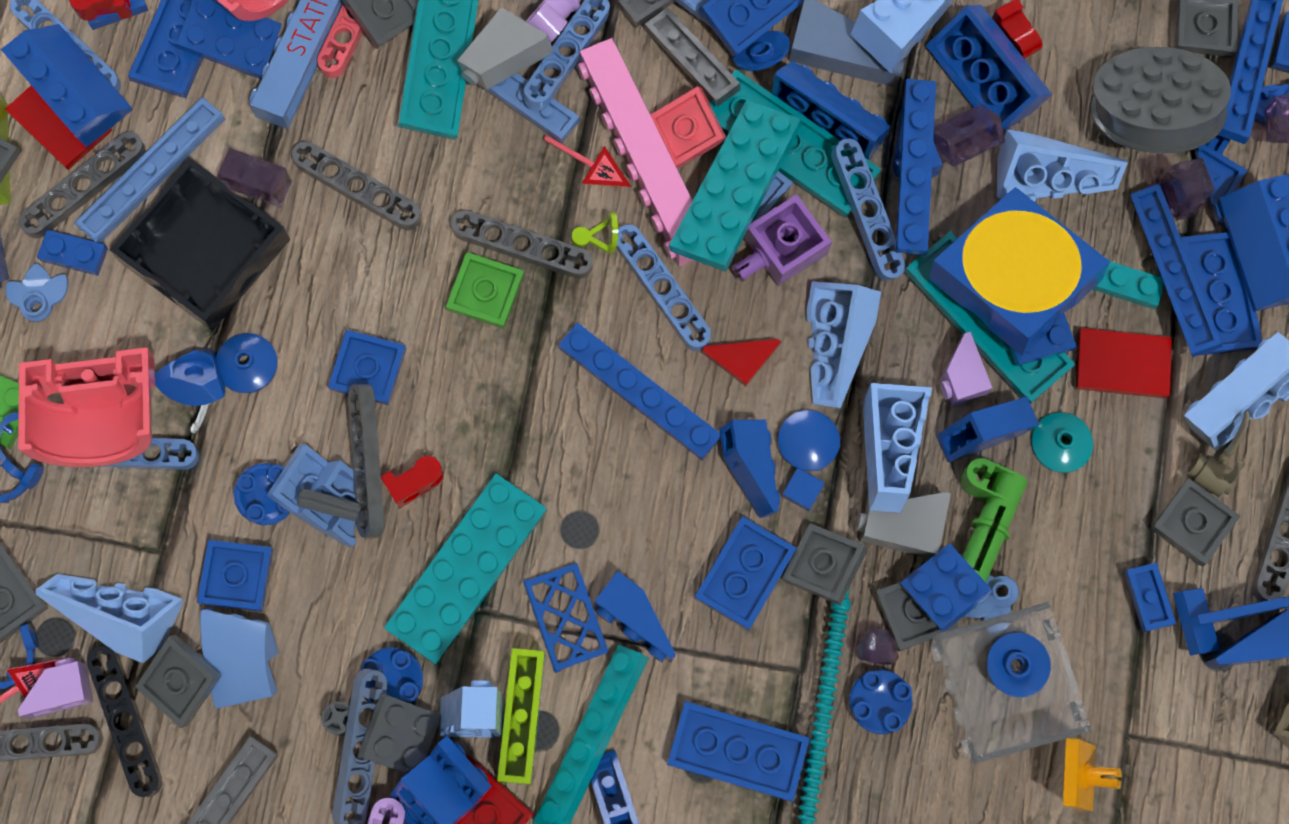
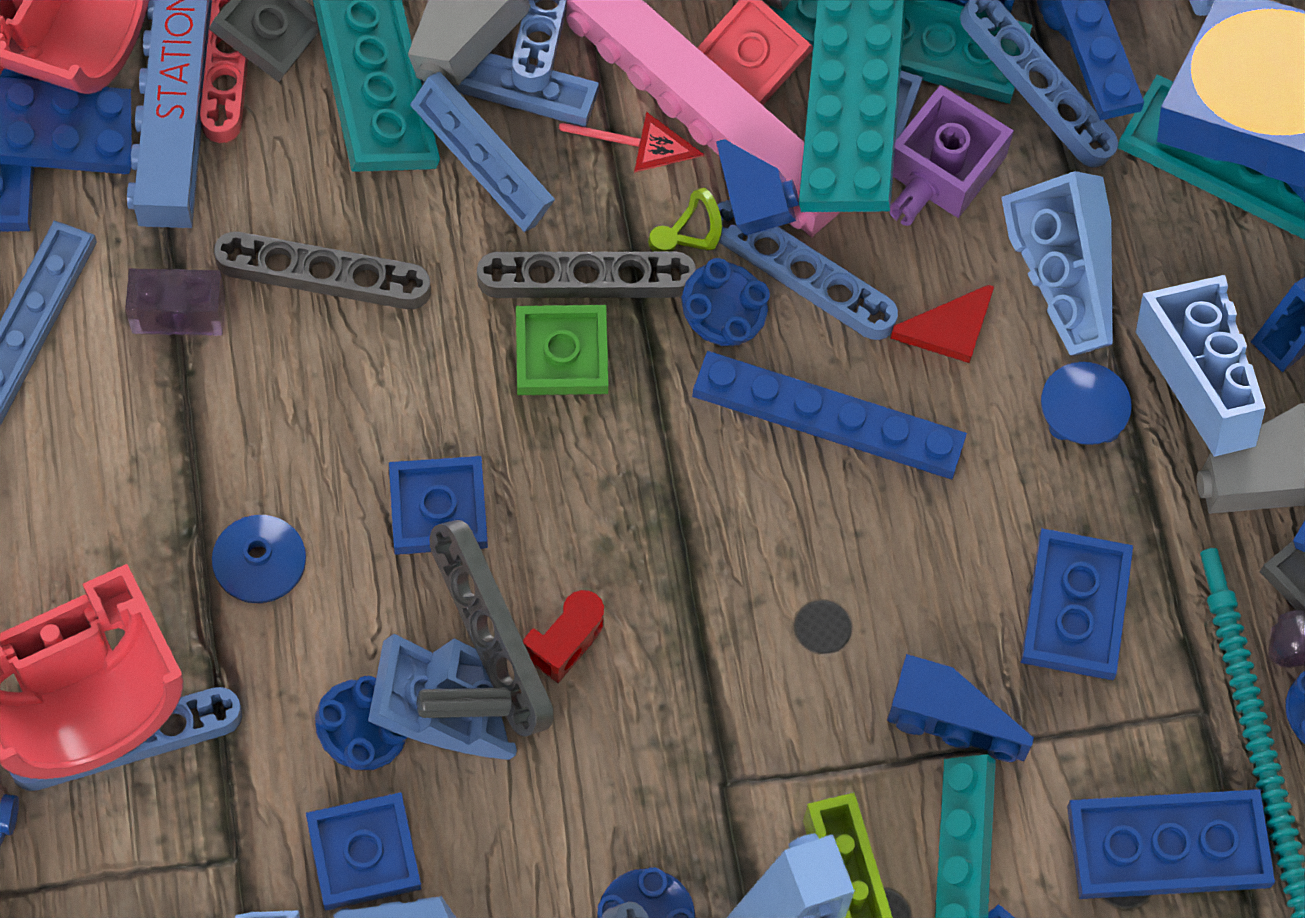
camera: 20 degrees left, 10 degrees down
black tile [109,158,291,332] -> none
blue hat [155,348,226,433] -> none
teal plate [384,474,547,666] -> none
blue window [523,563,609,673] -> none
blue slope [719,419,780,518] -> none
blue tile [781,467,825,512] -> none
dark grey plate [782,523,868,606] -> none
lavender slope [940,332,992,407] -> none
none -> medium blue plate [410,72,555,232]
none -> blue dish [681,258,770,346]
none -> blue slope [716,139,799,236]

